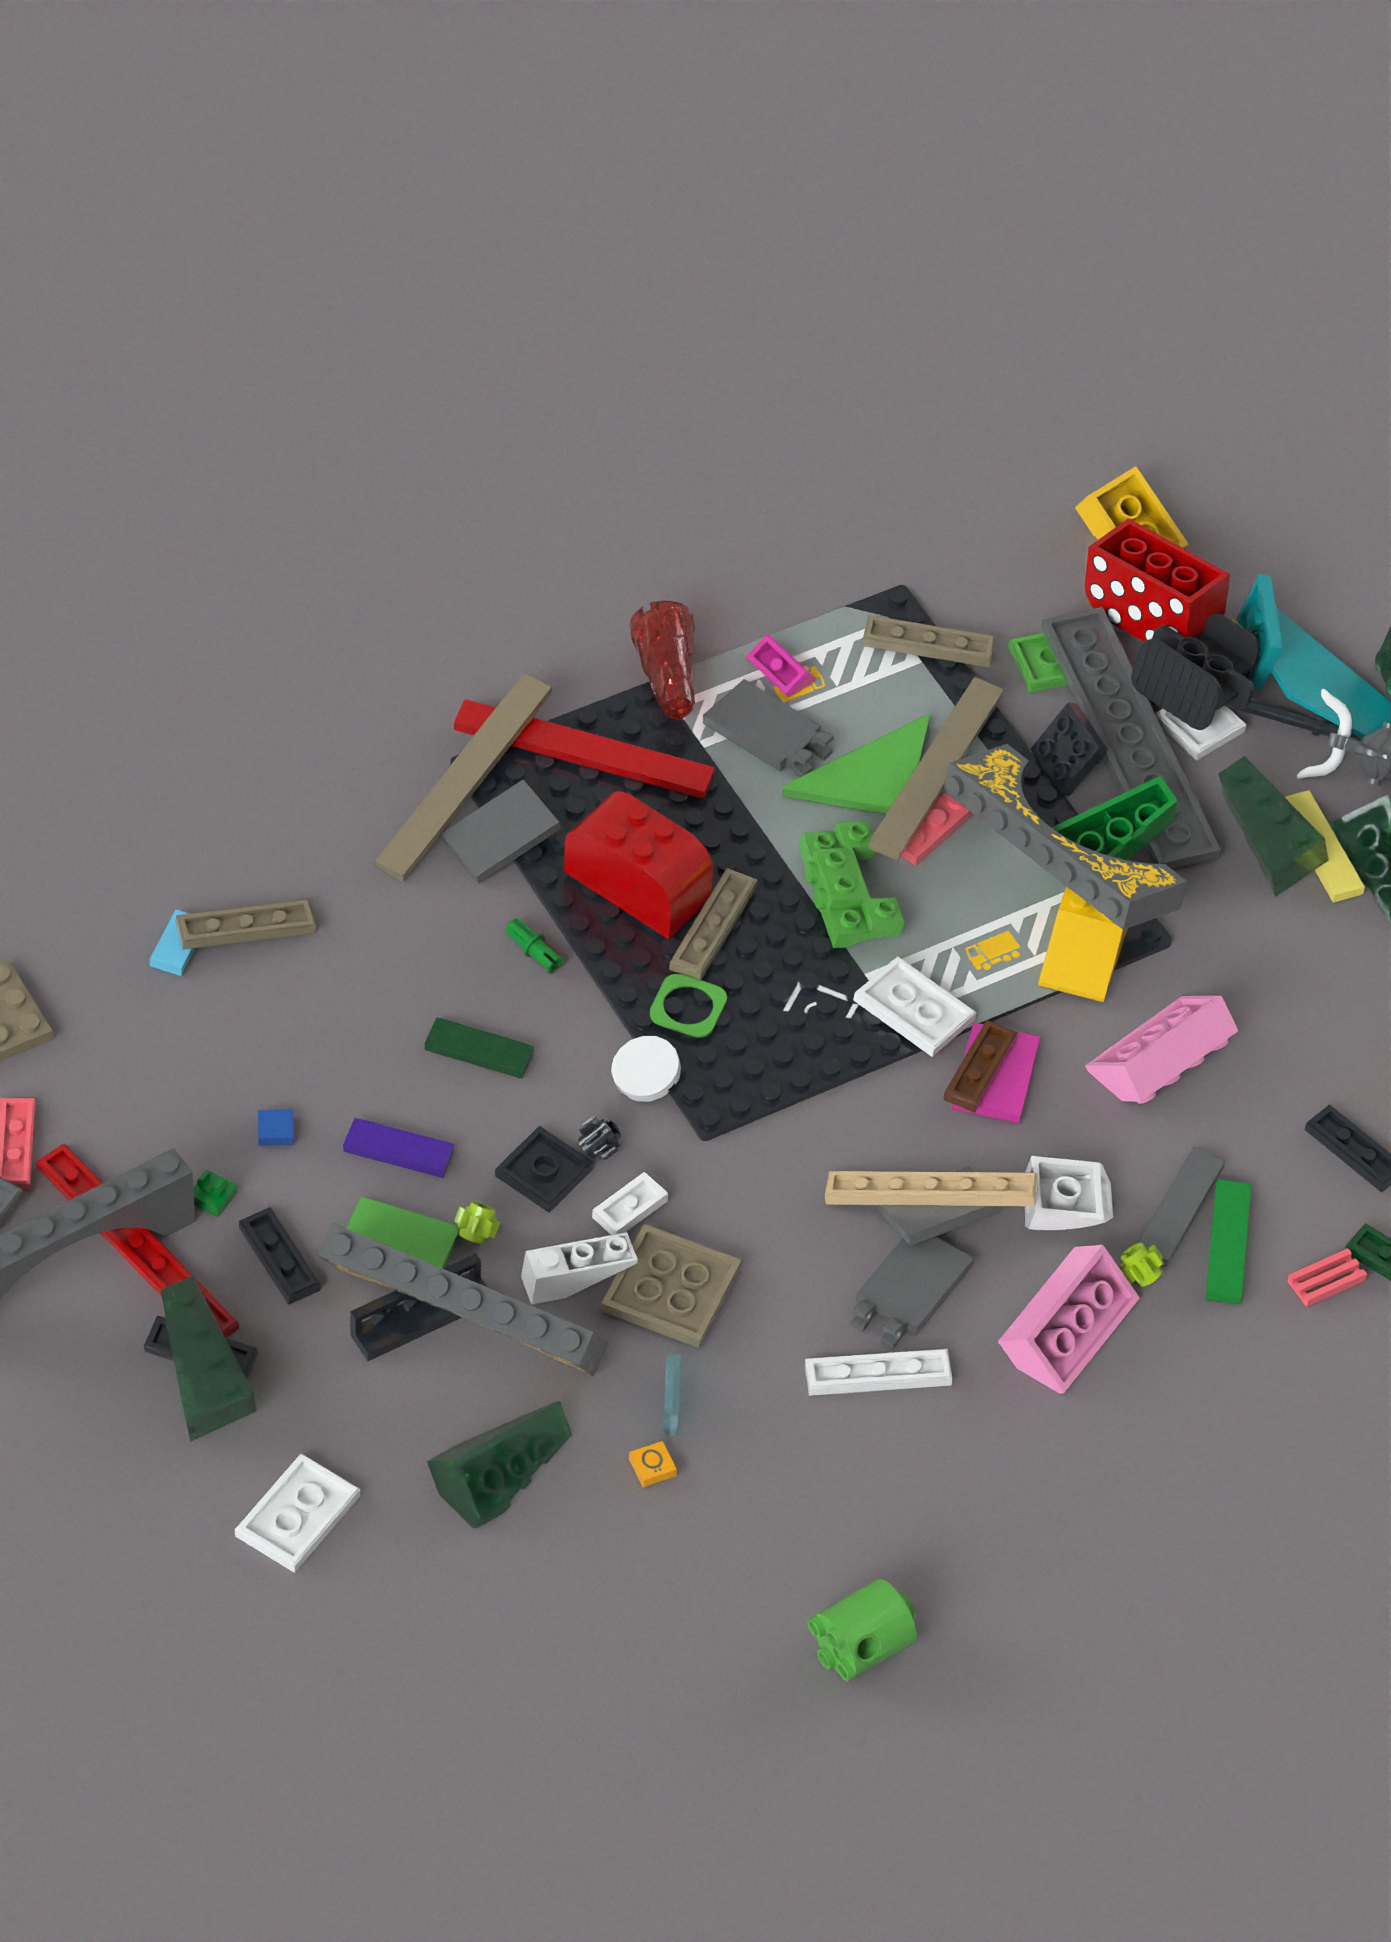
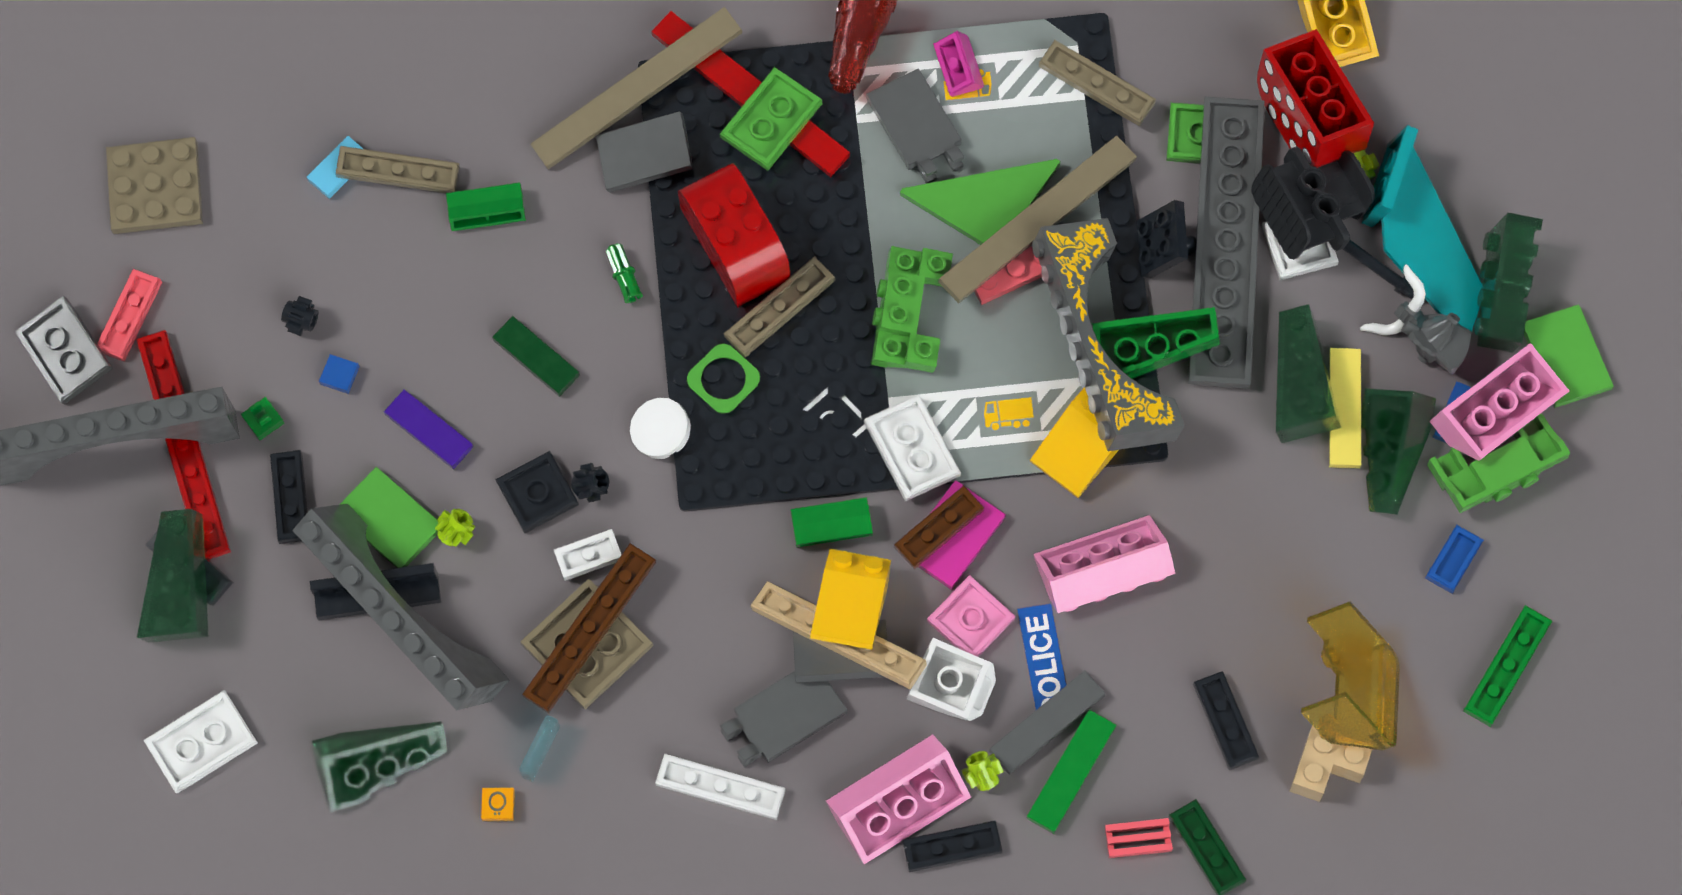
camera: 30 degrees right, 20 degrees up
white slope [521,1232,638,1305] -> none
none -> black gear [281,296,319,336]
none -> green piece [446,182,526,231]
none -> reddish brown tile [522,543,656,714]
none -> bright green tile [720,67,822,171]
none -> green piece [791,497,873,548]
none -> yellow slope [810,549,891,650]
none -> black tile [902,820,1002,872]
none -> bright pink tile [927,575,1015,657]
none -> blue sticker [1017,604,1066,710]

